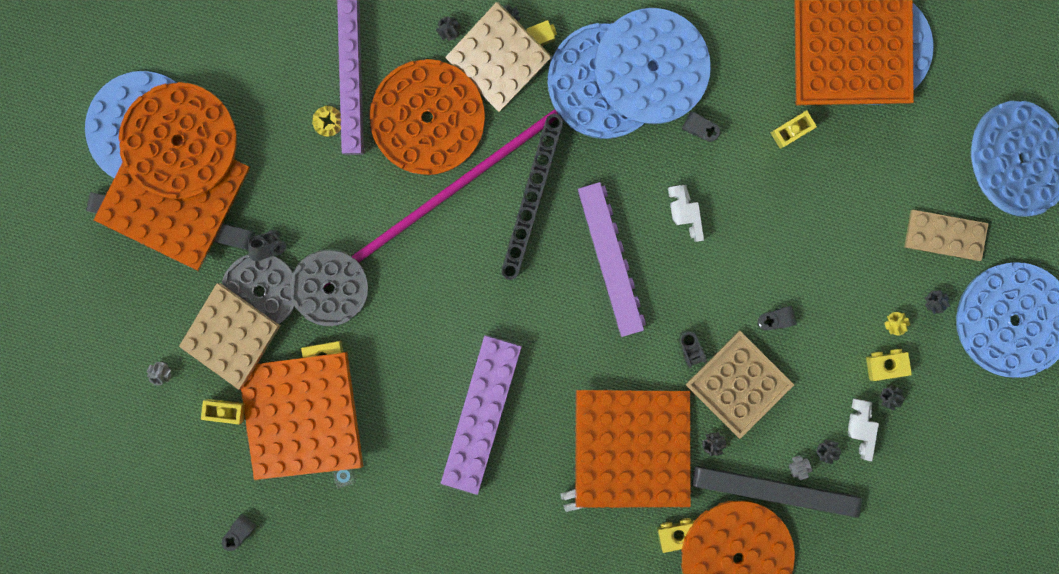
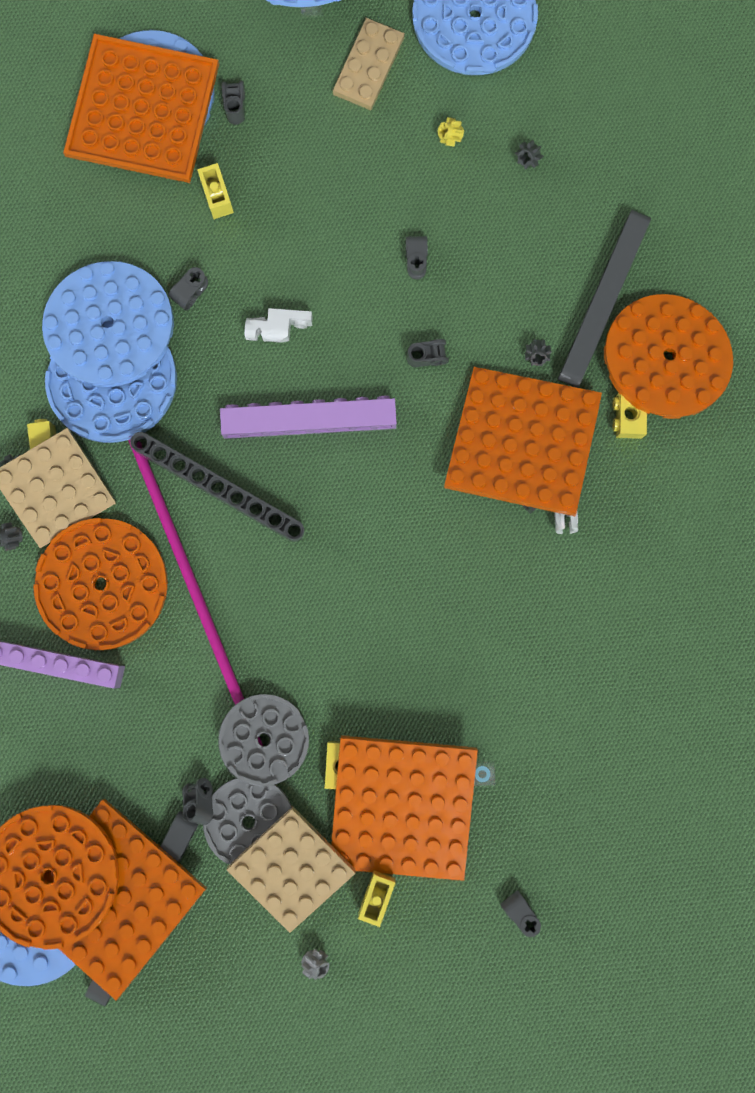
camera: 80 degrees left, 5 degrees down
light yellow gear [312,106,341,137] -> none
lavender brick [441,335,522,495] -> none
tan plate [685,330,794,439] -> none
light grey gear [789,455,812,480] -> none
dark grey gear [816,439,841,464] -> none
white plate [848,399,879,461] -> none
light yellow brick [866,349,912,381] -> none
dark grey gear [925,290,950,314] -> none
none -> dark grey piece [222,80,245,125]

